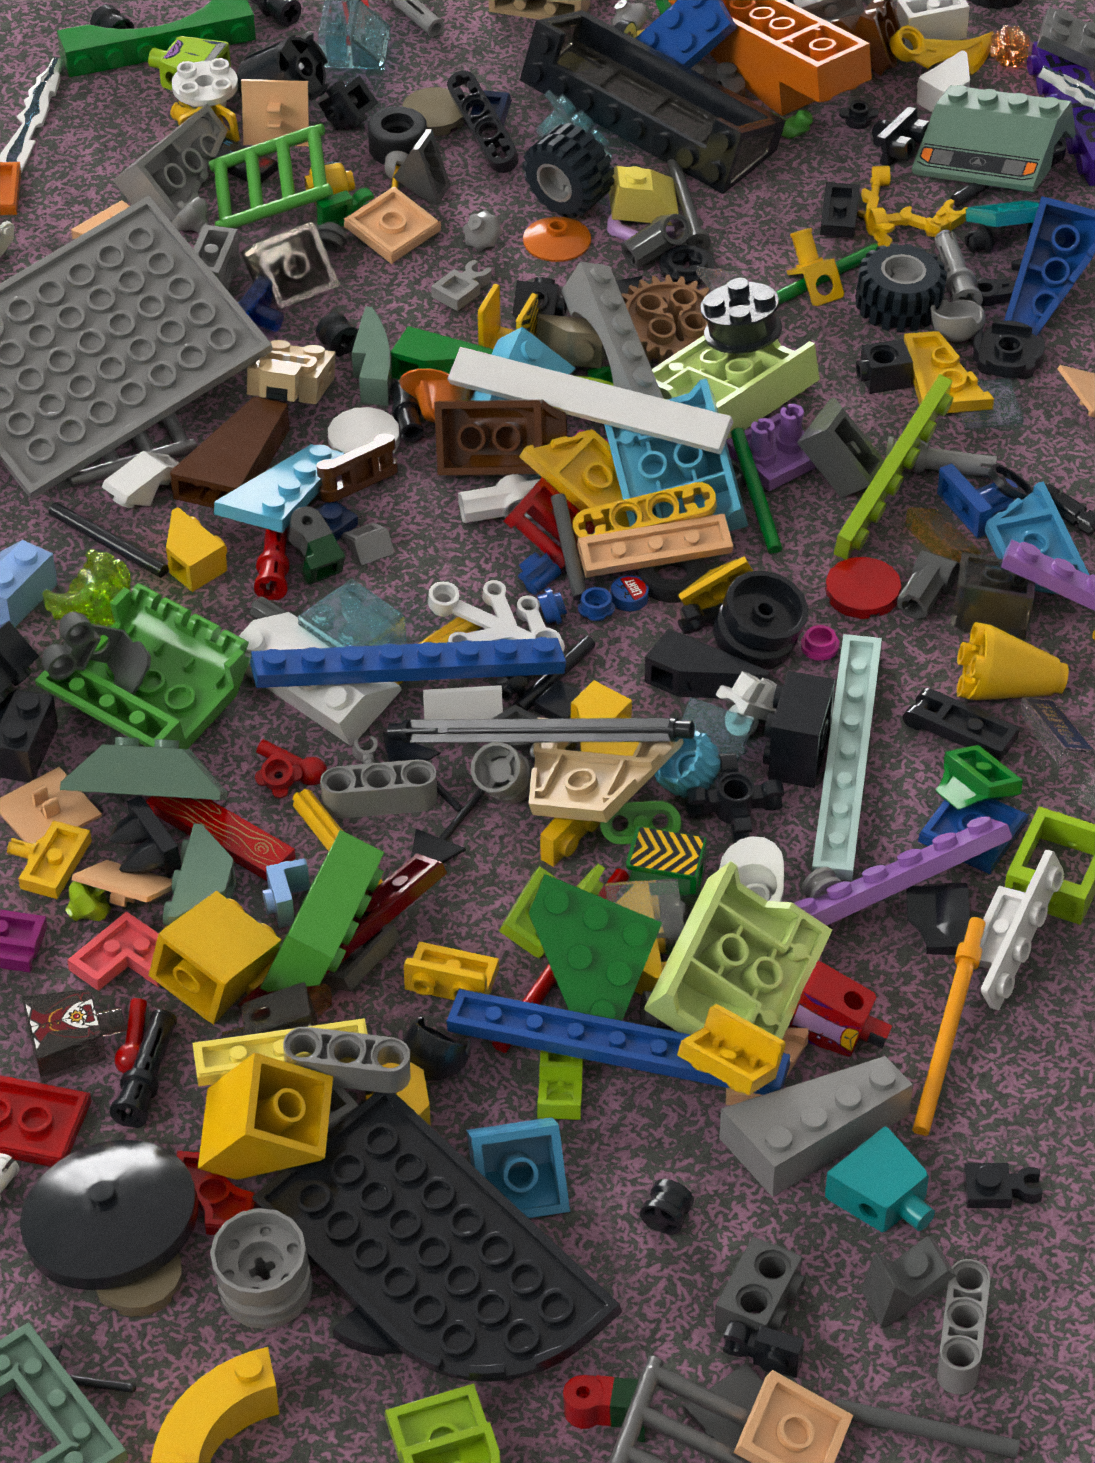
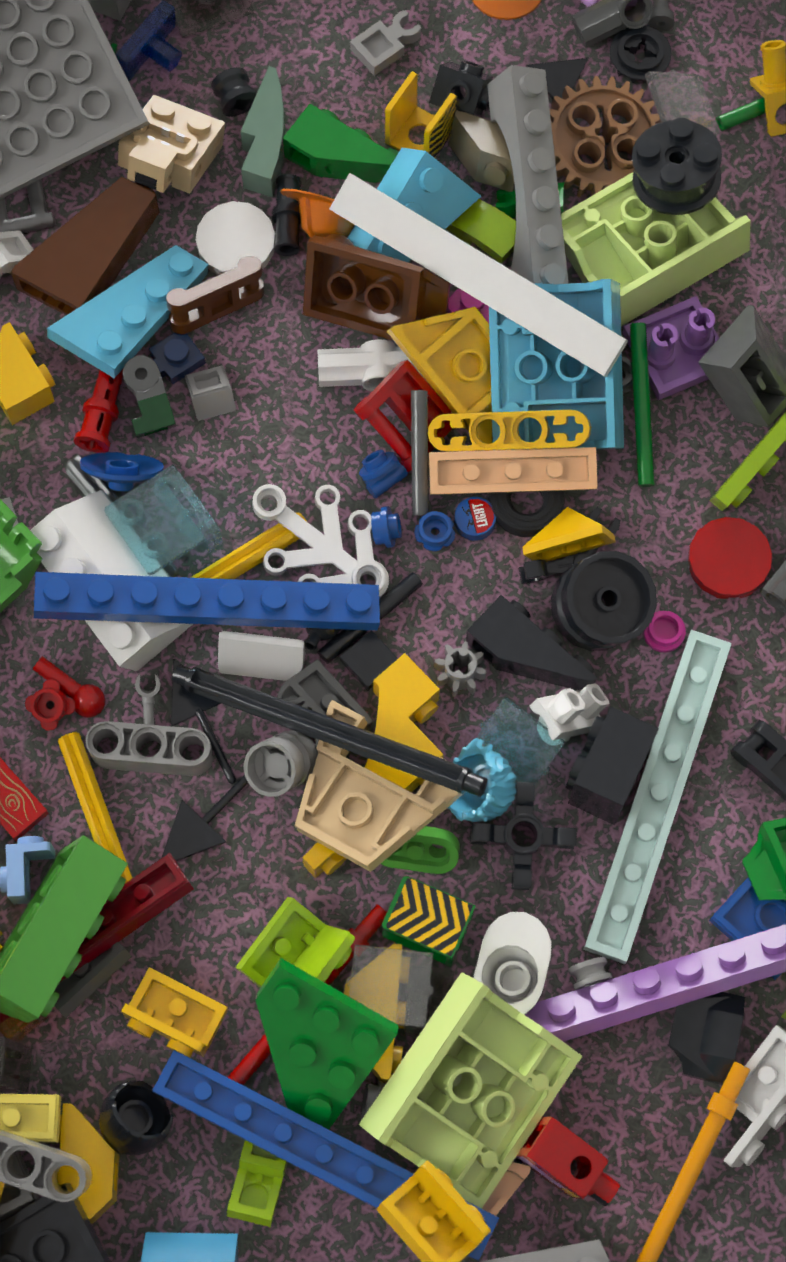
camera: 10 degrees right, 25 degrees up
none -> blue dish [80,452,164,491]
none -> light grey gear [434,641,487,697]

